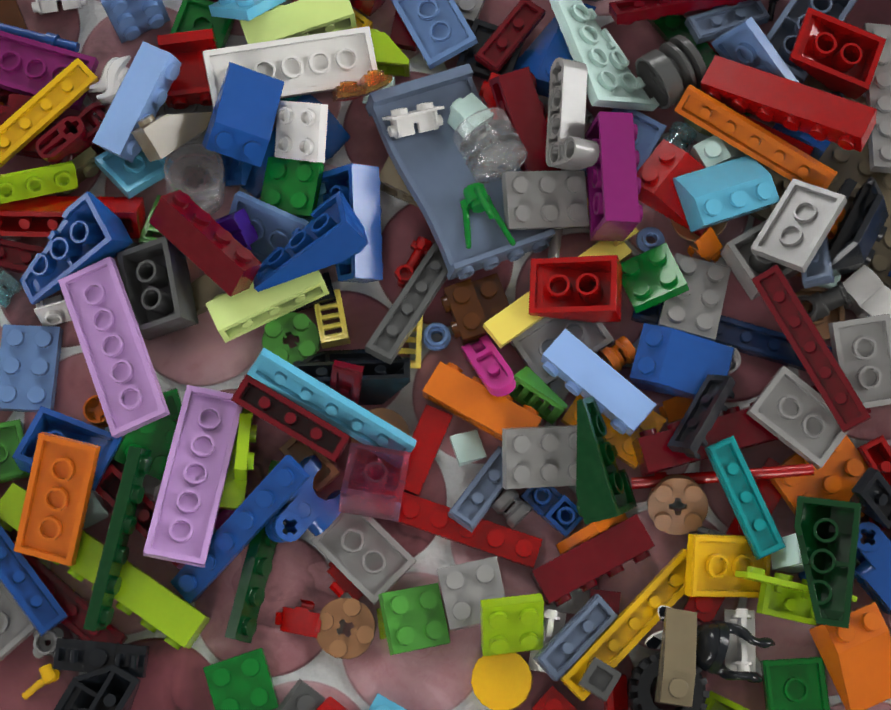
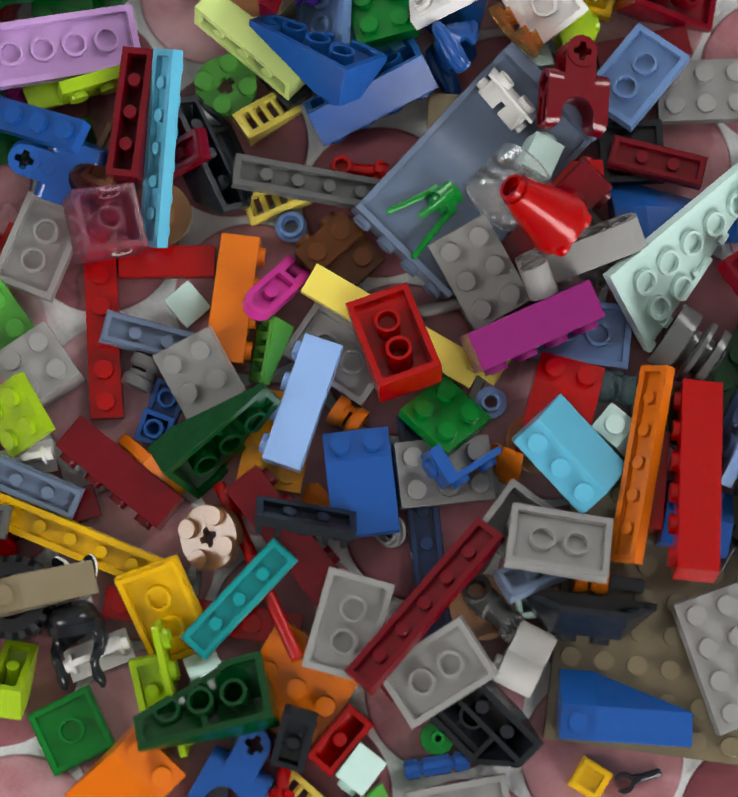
camera: 65 degrees right, 5 degrees up
none -> blue bracket [420,444,503,489]
none -> blue hair [425,20,479,94]
none -> red cone [500,174,592,257]
none -> dark red piece [536,35,610,138]

